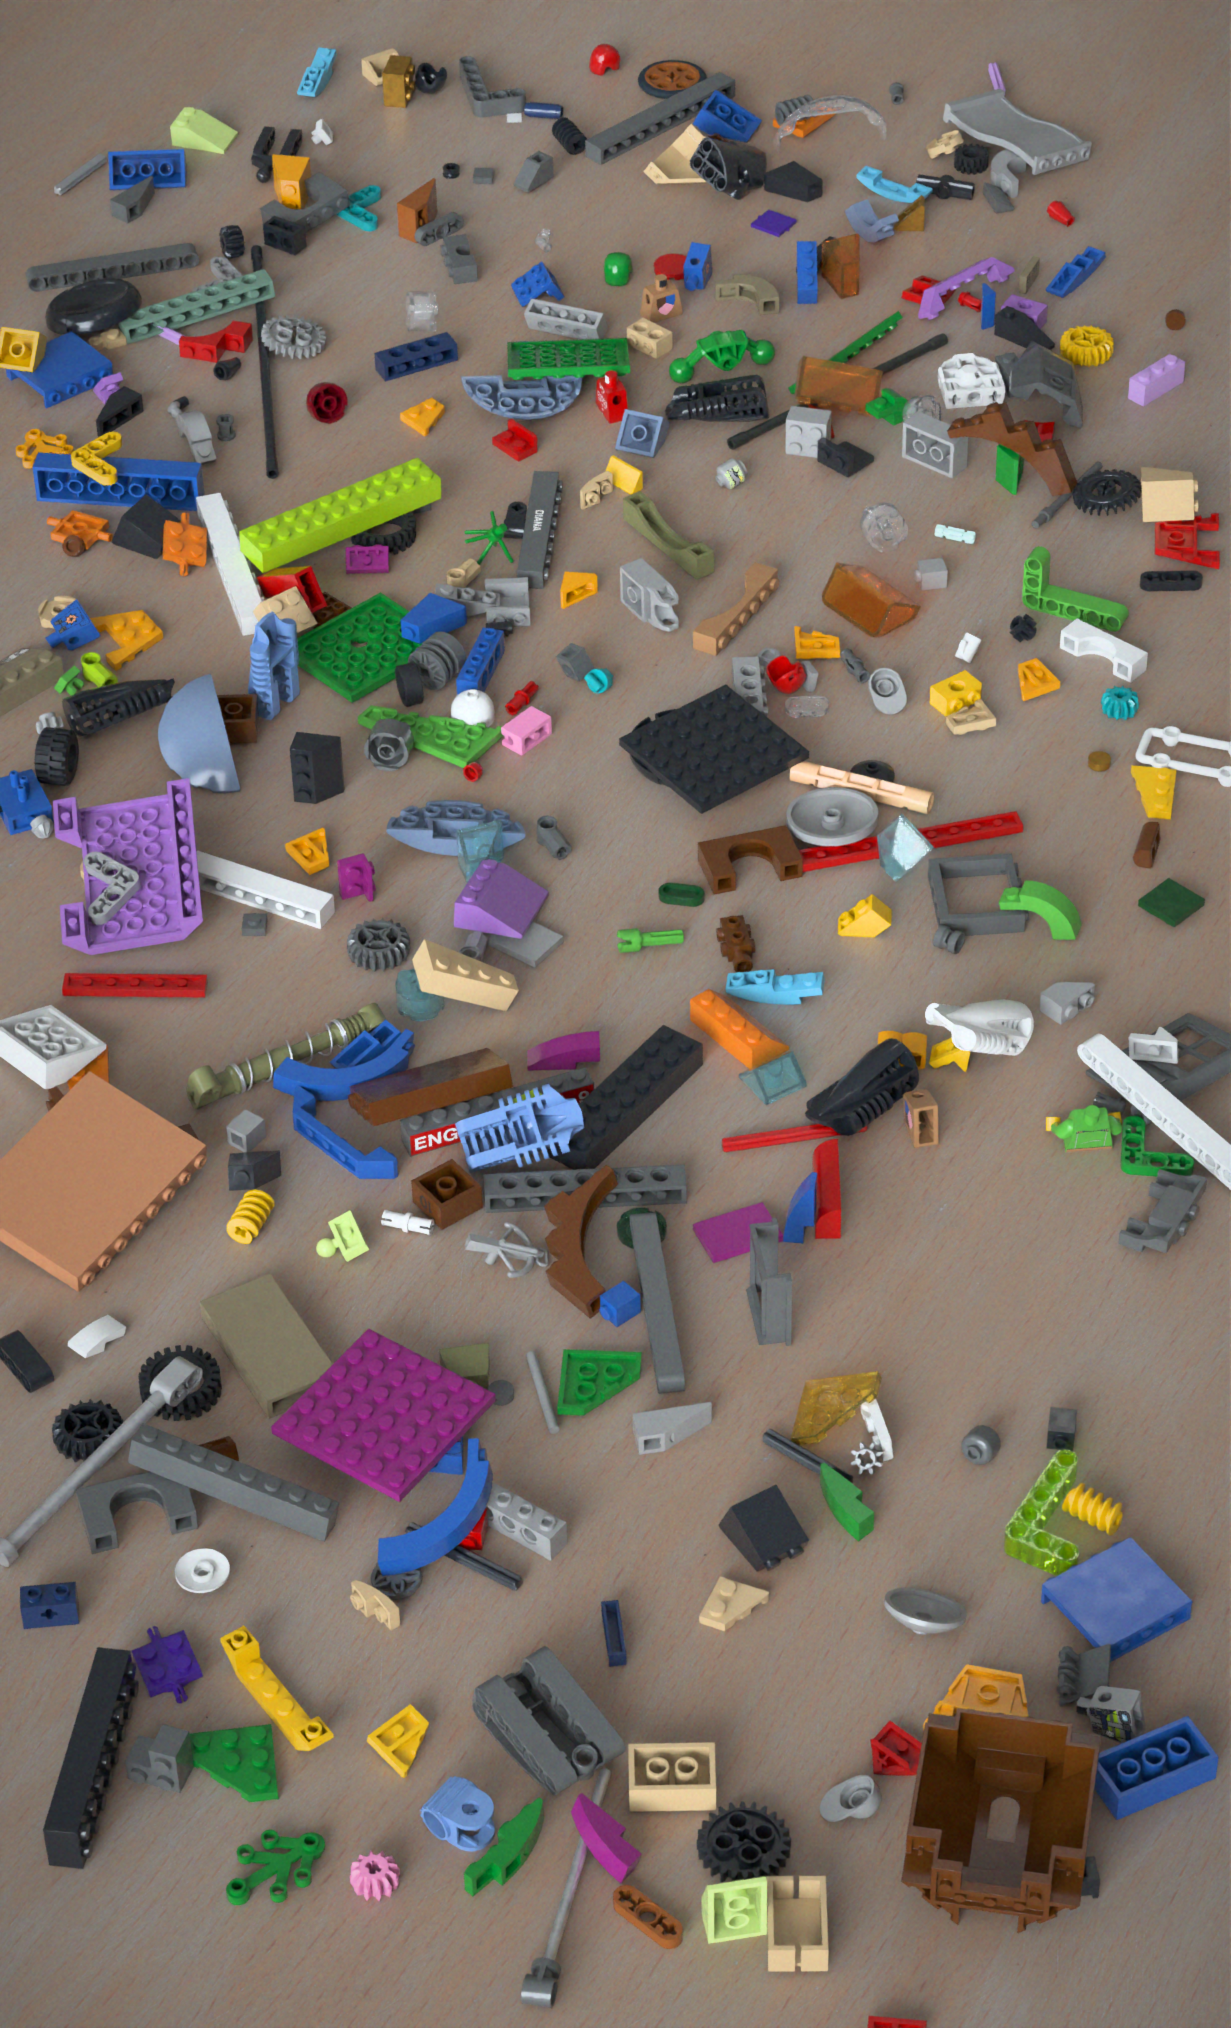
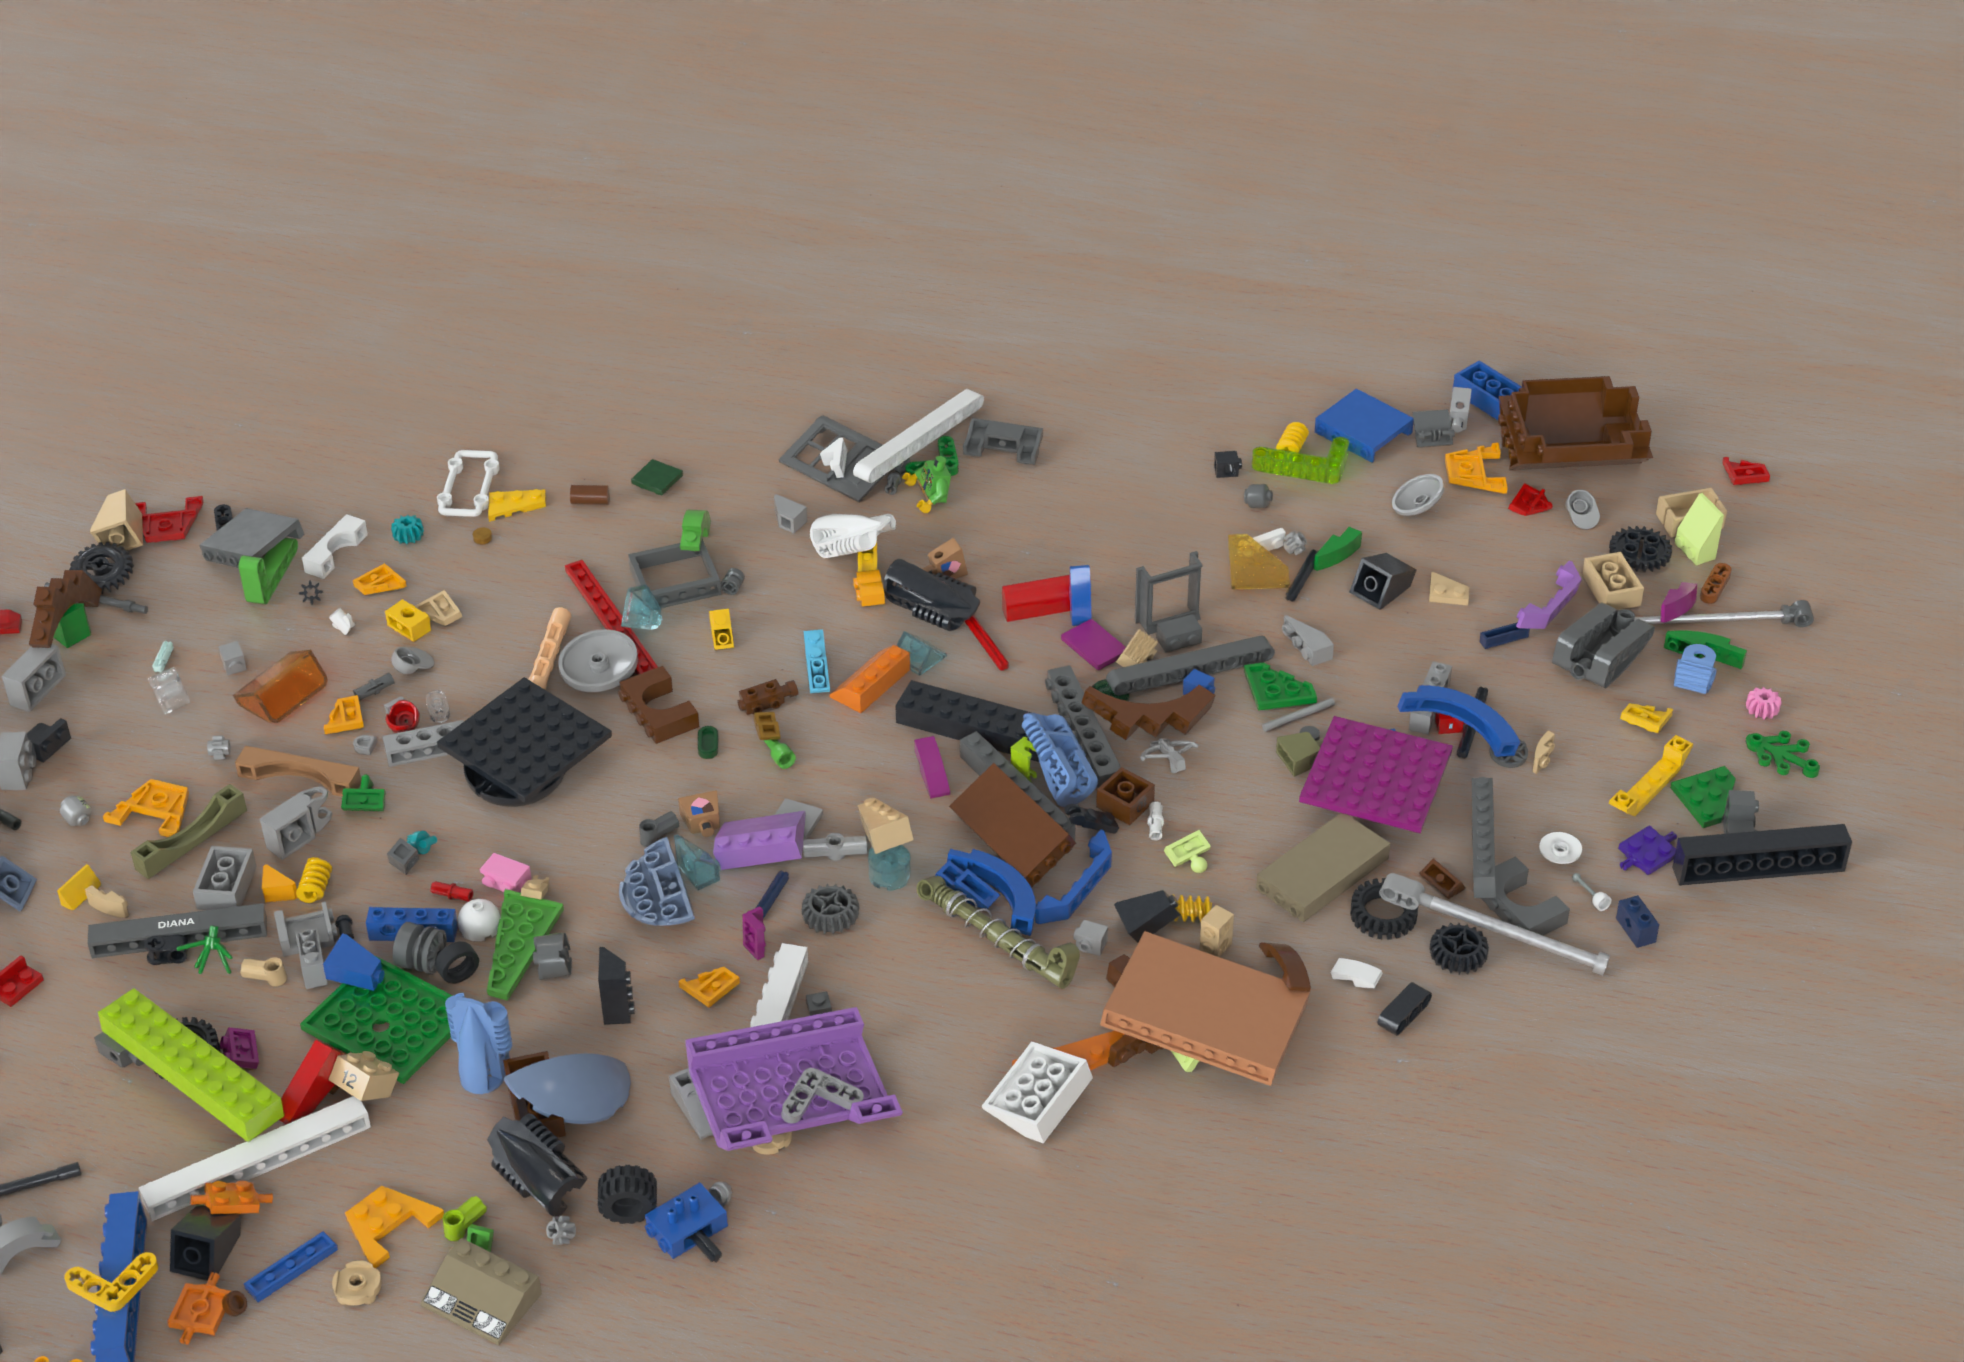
camera: 105 degrees left, 0 degrees up
blue torso [45,599,101,651] -> none
red plate [62,973,208,998] -> none
red hinge [463,762,483,782] -> none
black dish [850,760,895,782] -> none
none -> light orange wing [103,779,189,837]
none -> light grey brick [193,846,257,910]
none -> panel [200,508,305,568]
none -> light grey gear [207,735,231,760]
none -> blue tile [243,1231,338,1303]
none -> yellow piece [296,857,332,903]
none -> green plate [341,774,386,811]
none -> tan plate [521,875,549,900]
none -> medium nougat torso [678,790,720,837]
none -> pearl gold slope [754,712,781,740]
none -> dark blue axle [756,870,789,919]
none -> black hinge [1064,804,1119,834]
none -> tan brick [1116,629,1158,667]
none -> dark grey brick [1156,614,1202,653]
none -> tan brick [1199,905,1234,957]
none -> reddish brown slope [1259,942,1311,992]
none -> medium lavender slope [1516,560,1582,629]
none -> white hinge [1572,873,1612,911]

